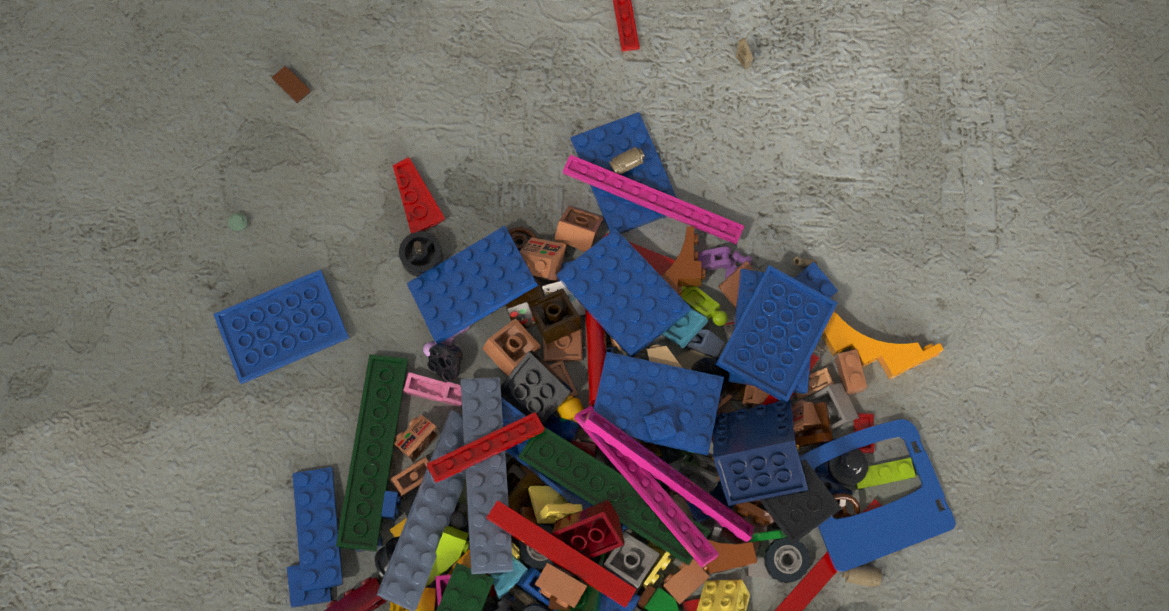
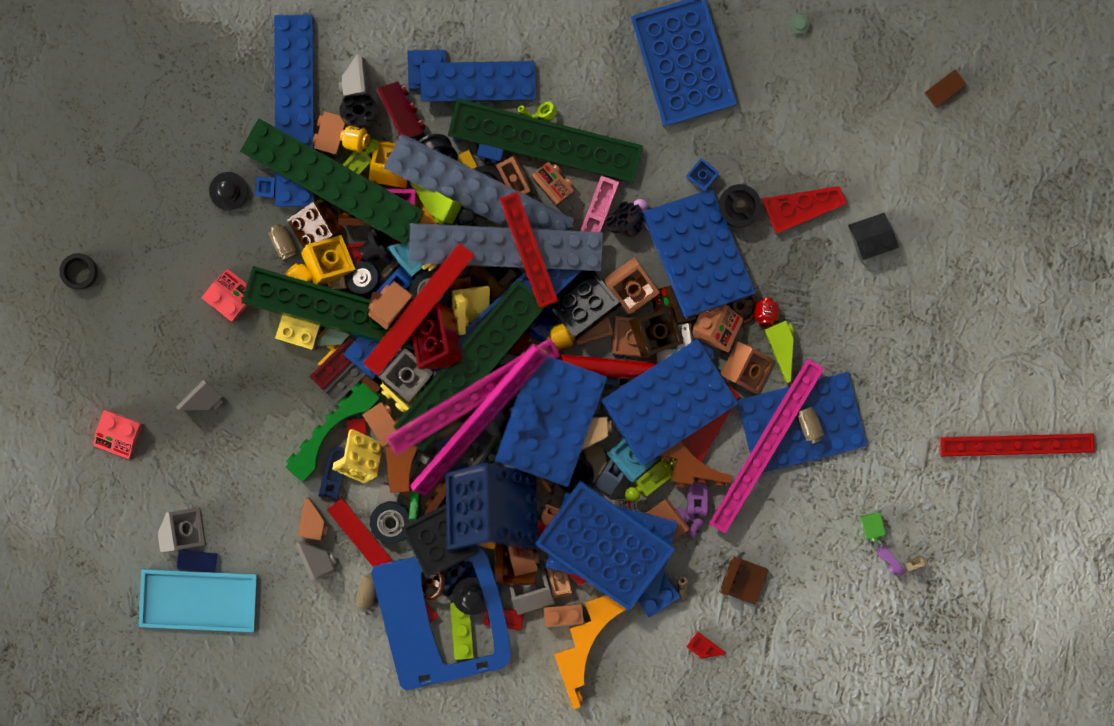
camera: 95 degrees right, 15 degrees up
none -> lime plate [518,101,557,121]
none -> blue piece [685,158,719,191]
none -> red tile [686,631,726,658]
none -> reddish brown bracket [719,556,768,605]
none -> red head [754,297,779,327]
none -> lime slope [763,321,795,383]
none -> black slope [848,213,899,261]
none -> bright green brick [860,512,886,542]
none -> medium lavender plate [877,546,906,577]

